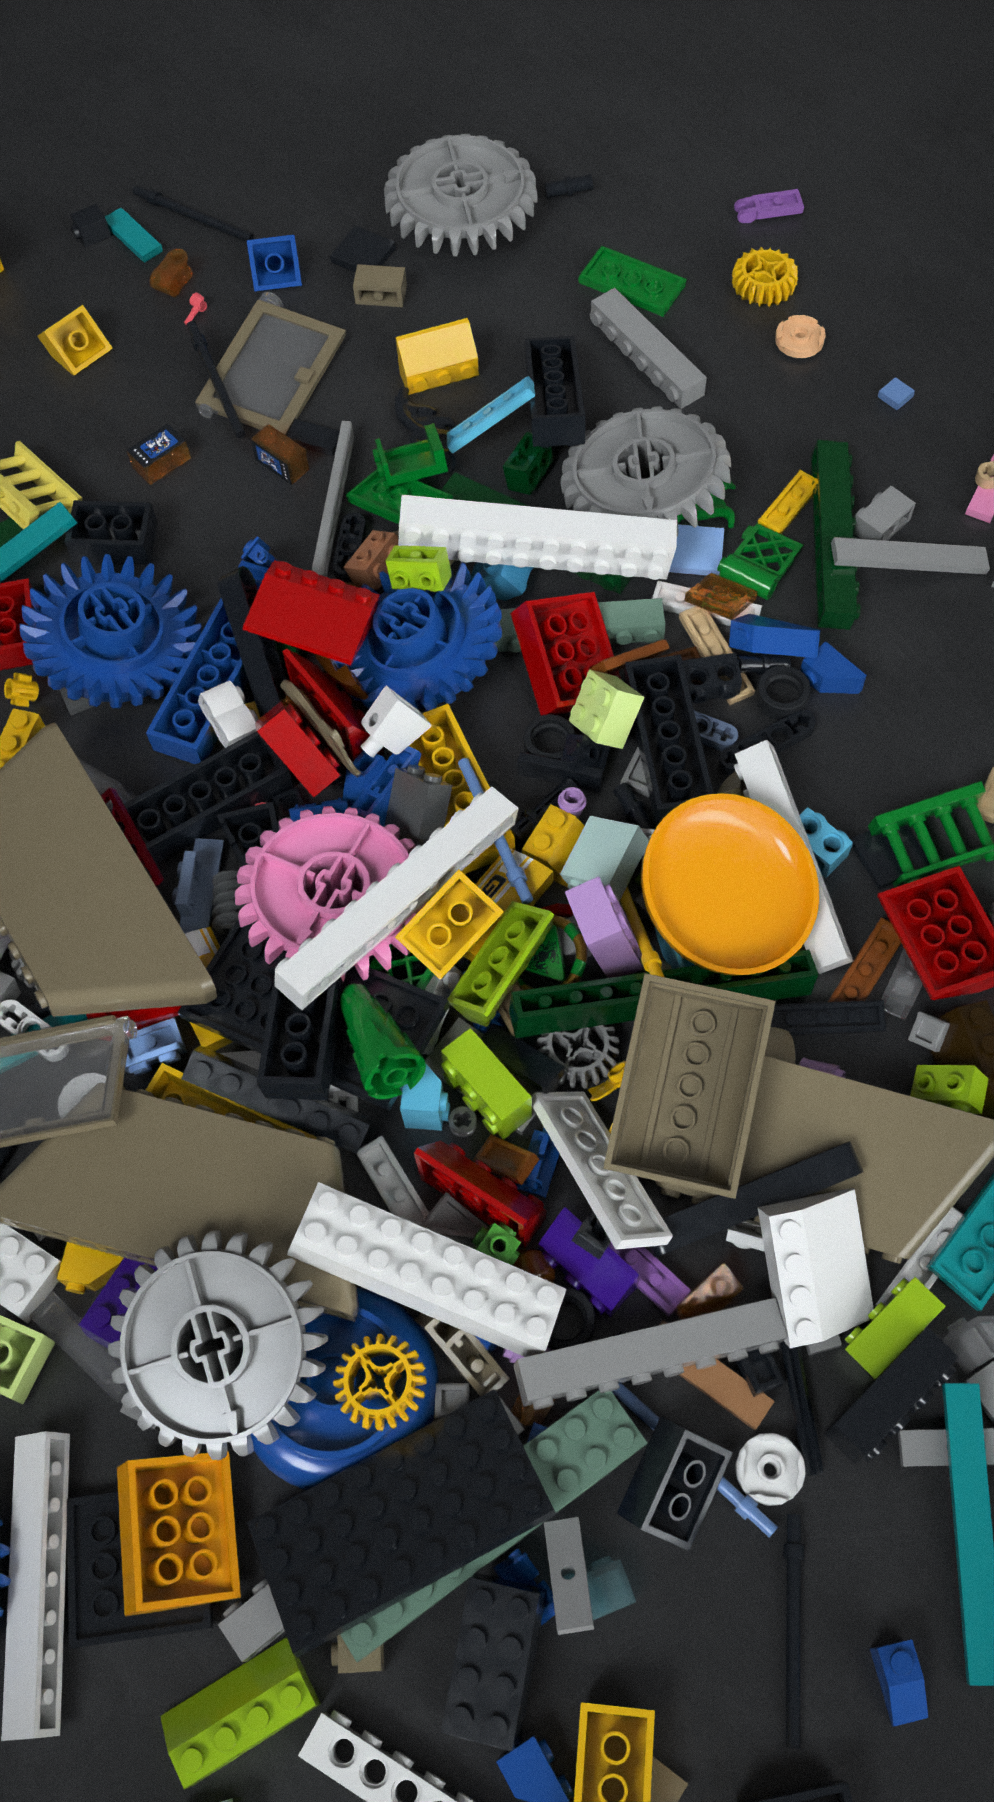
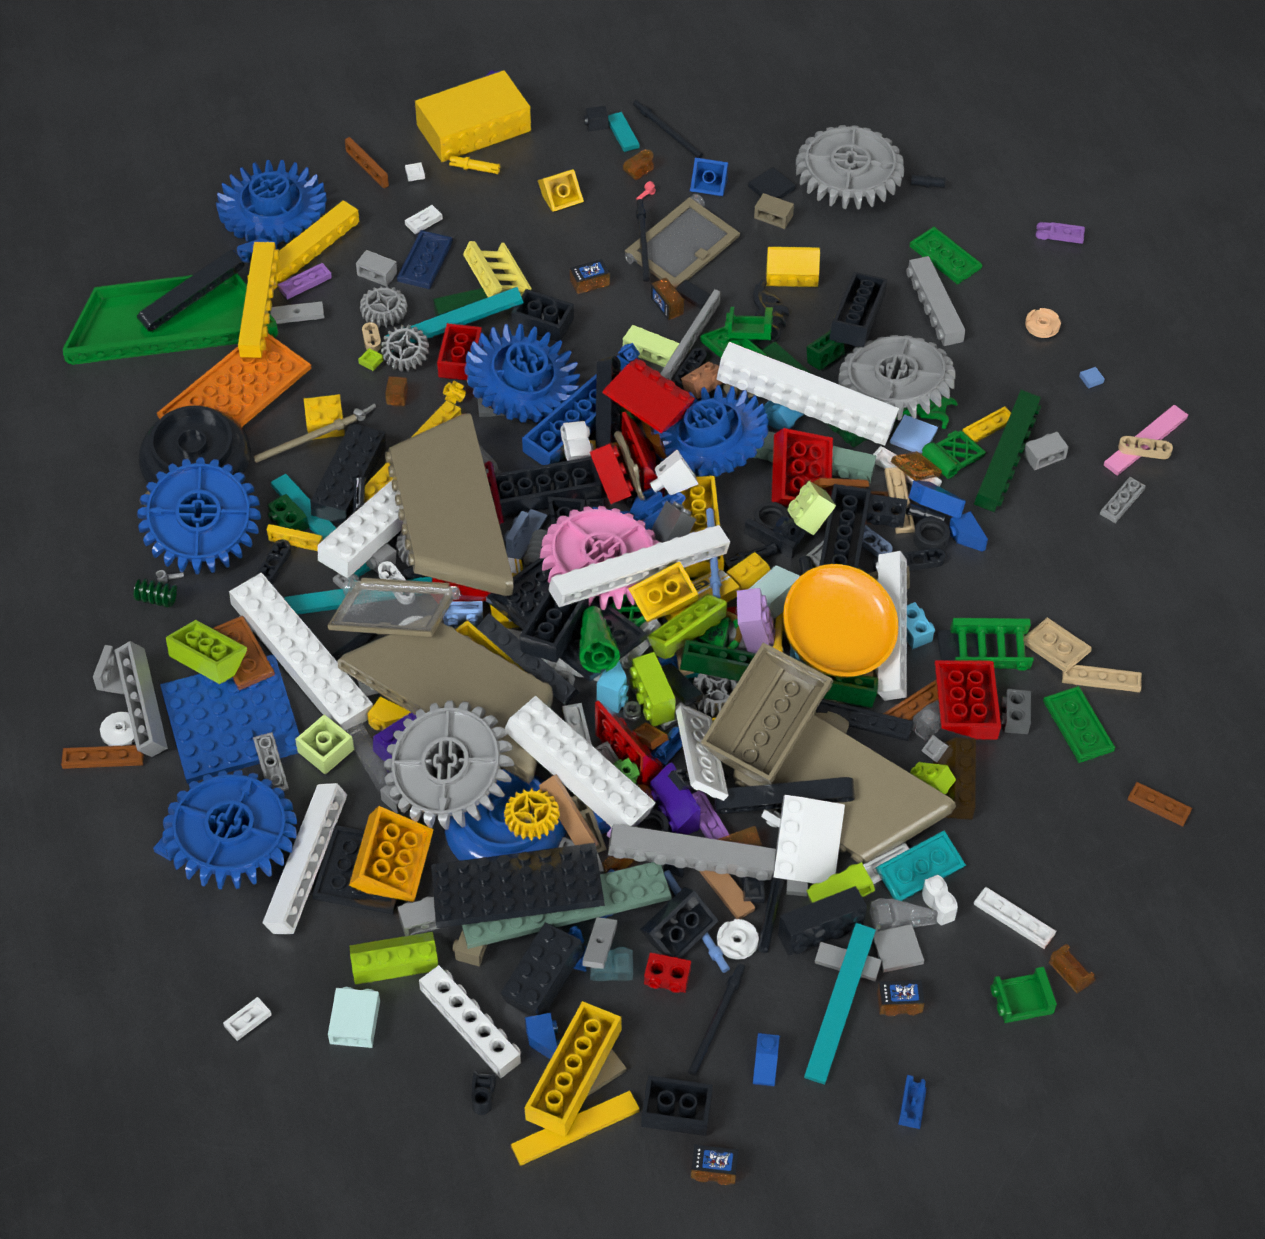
camera: 15 degrees right, 10 degrees down
lime brick [385,545,452,592] -> none
medium azure tile [447,376,535,454] -> none
lavender cone [558,787,586,818] -> none
yellow gear [732,247,798,307] -> none
light grey tile [831,537,990,574] -> none
none -> medium nougat tile [539,774,599,846]
none -> yellowish green brick [623,325,680,367]
none -> red brick [644,953,691,993]

